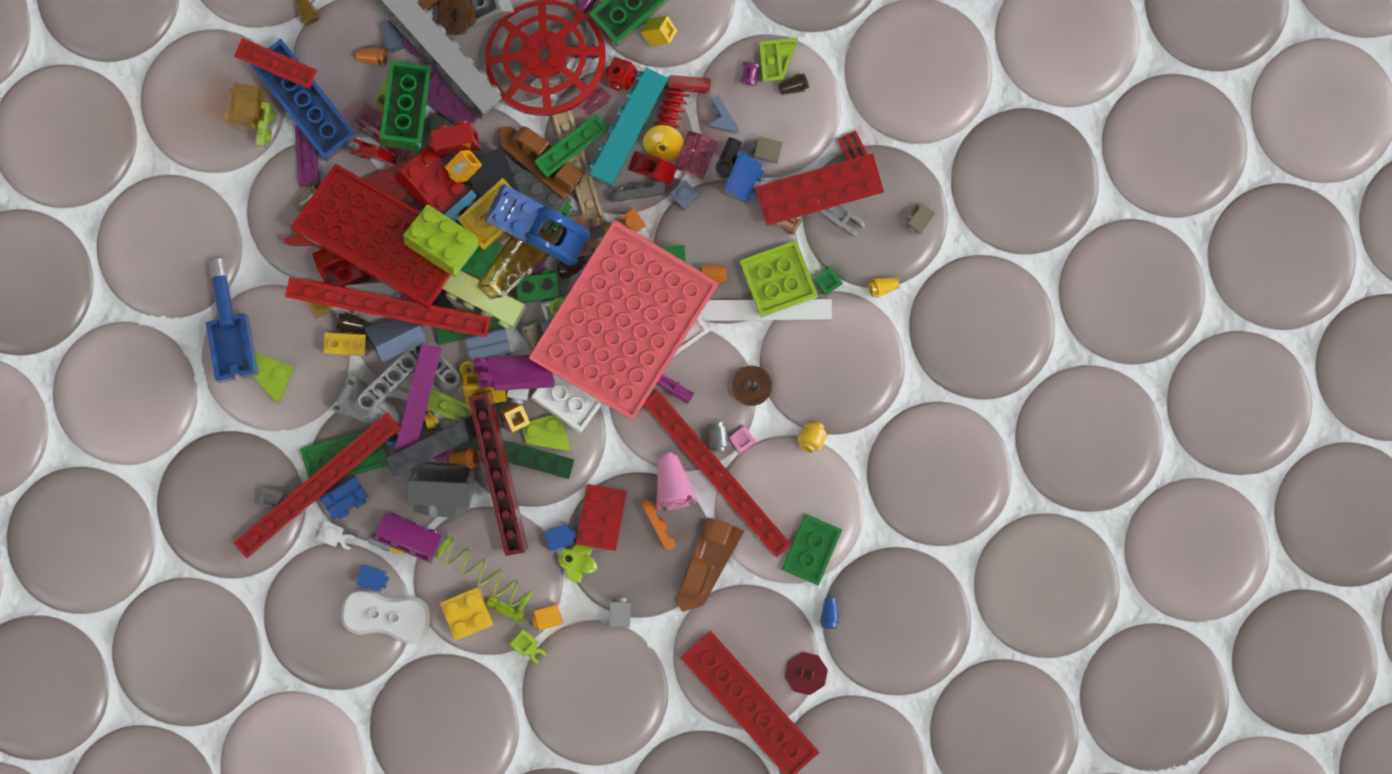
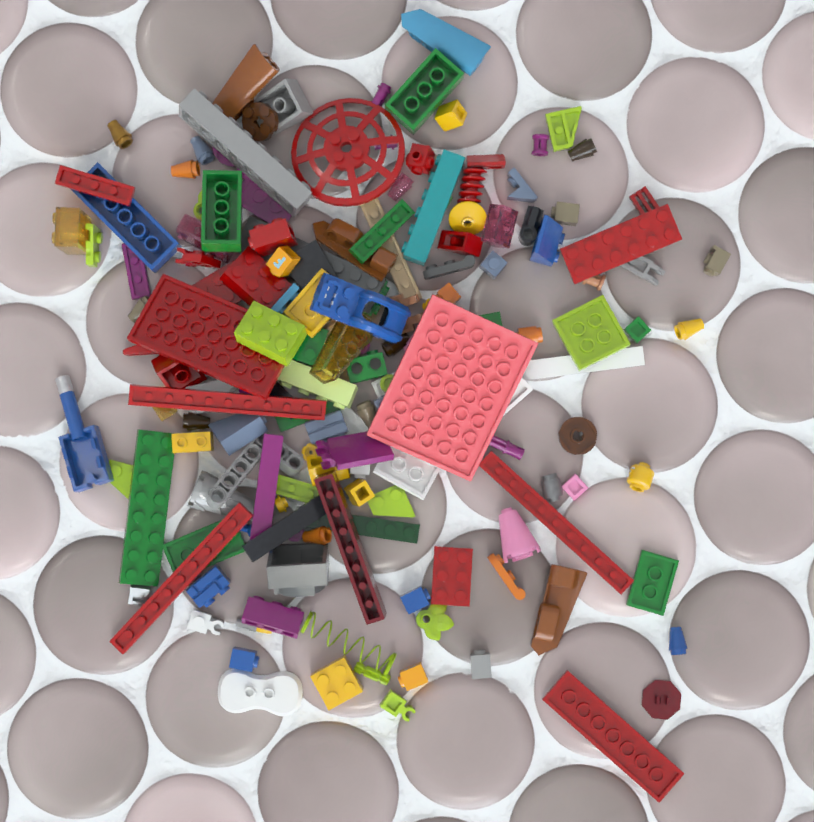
camera: 10 degrees left, 0 degrees up
none -> green plate [119,429,174,587]

